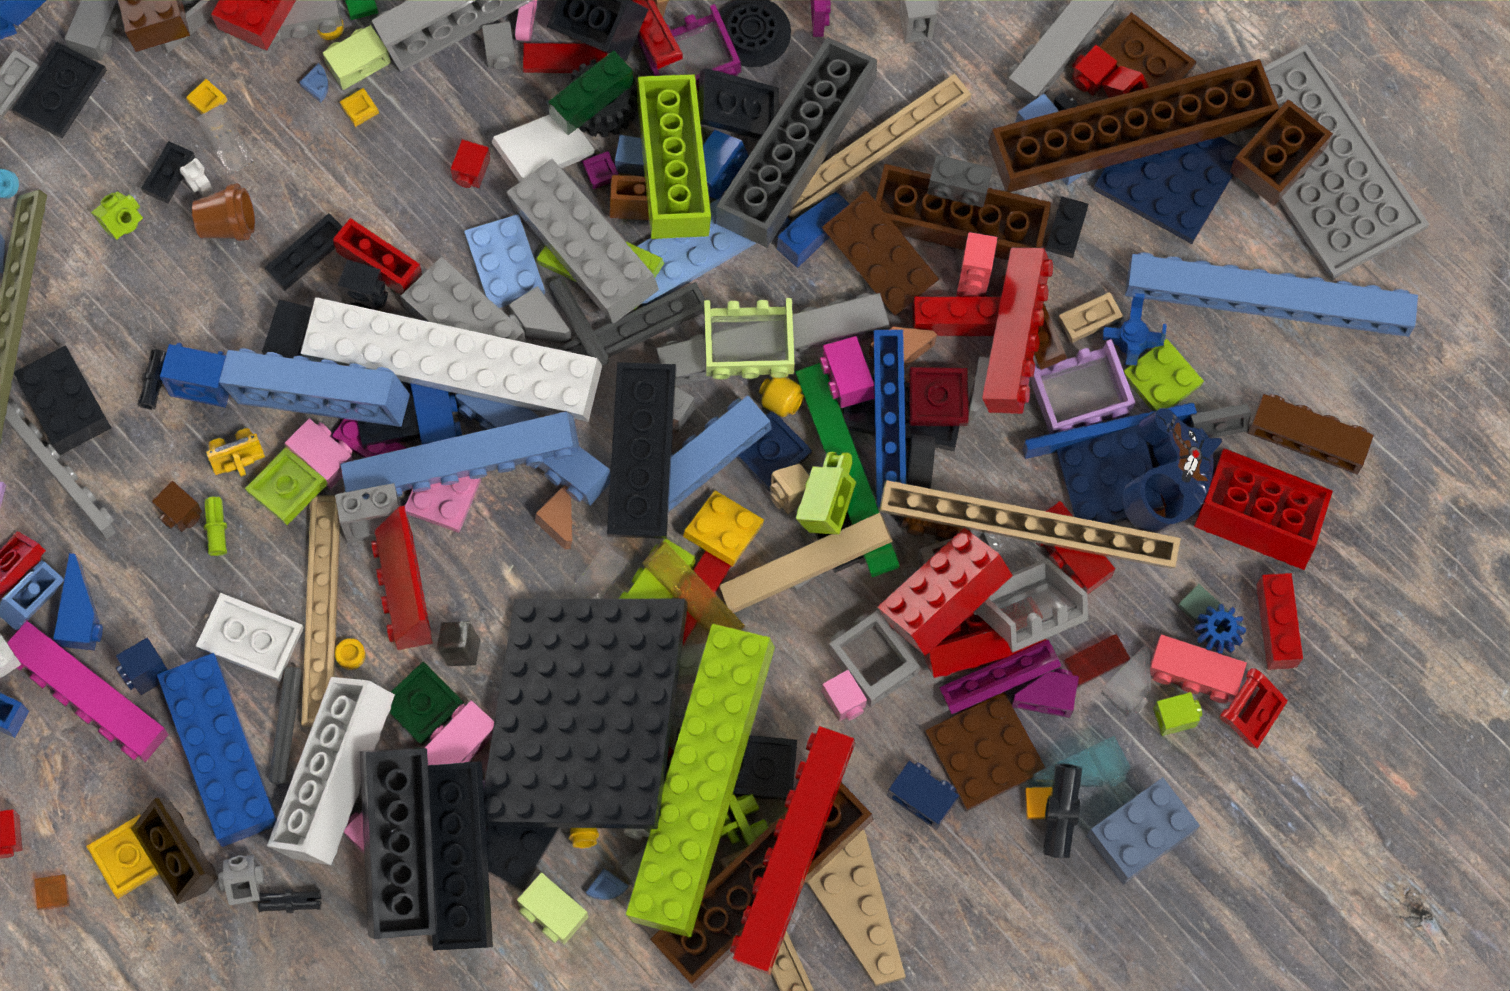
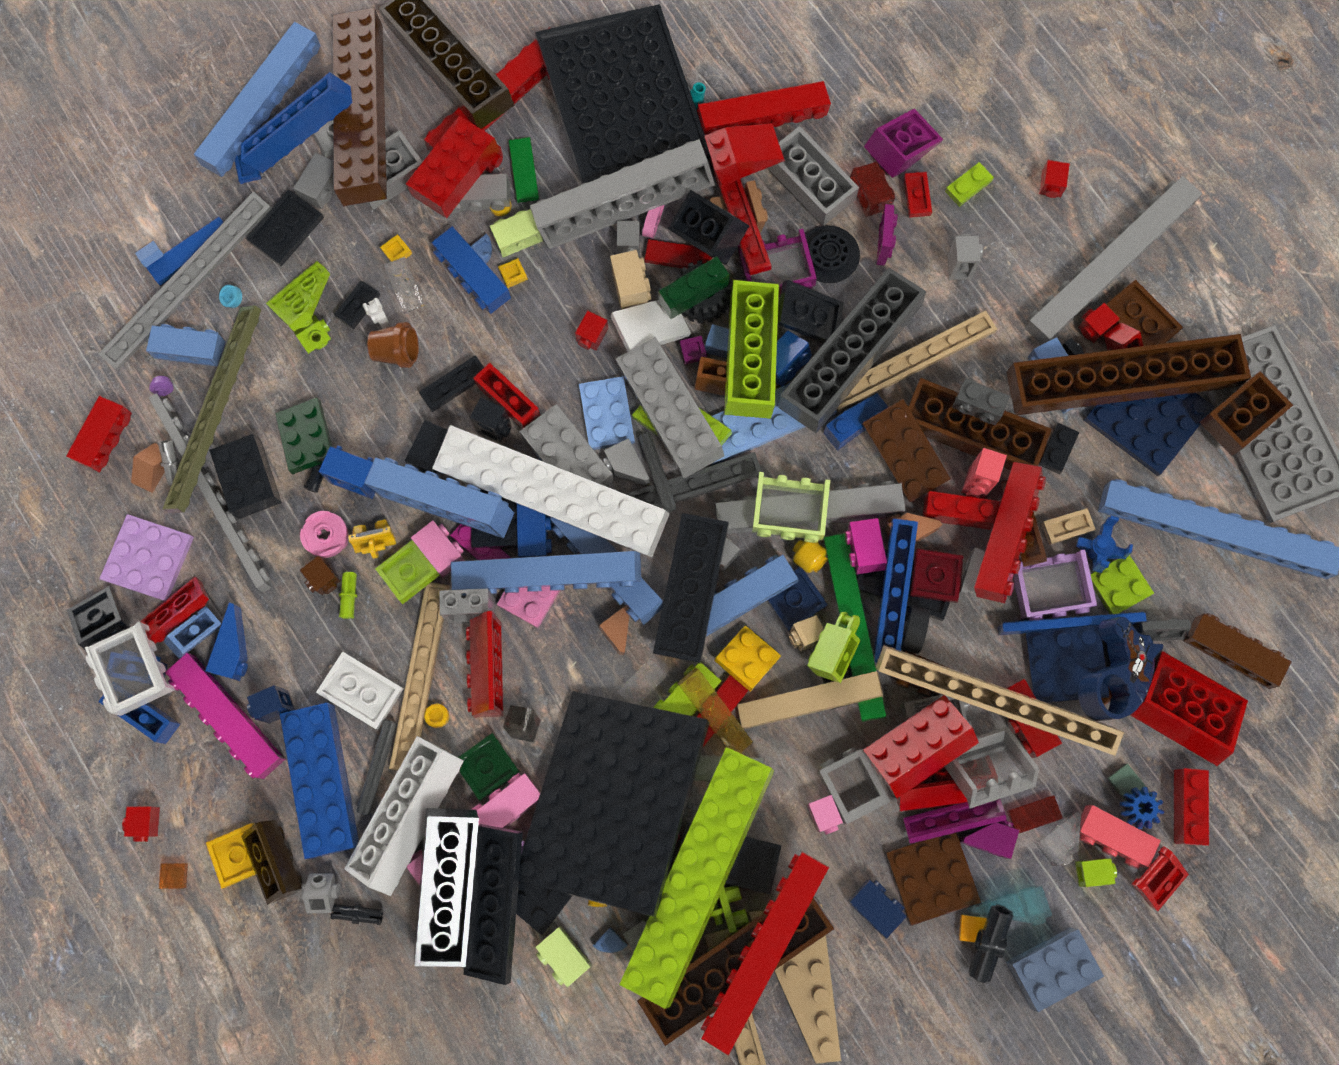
camera: 15 degrees right, 5 degrees up
none -> lime plate [266,261,330,332]
none -> dark green plate [275,397,332,475]
none -> bright pink plate [300,511,349,558]
none -> blue brick [432,226,511,314]
none -> tan brick [610,250,651,310]

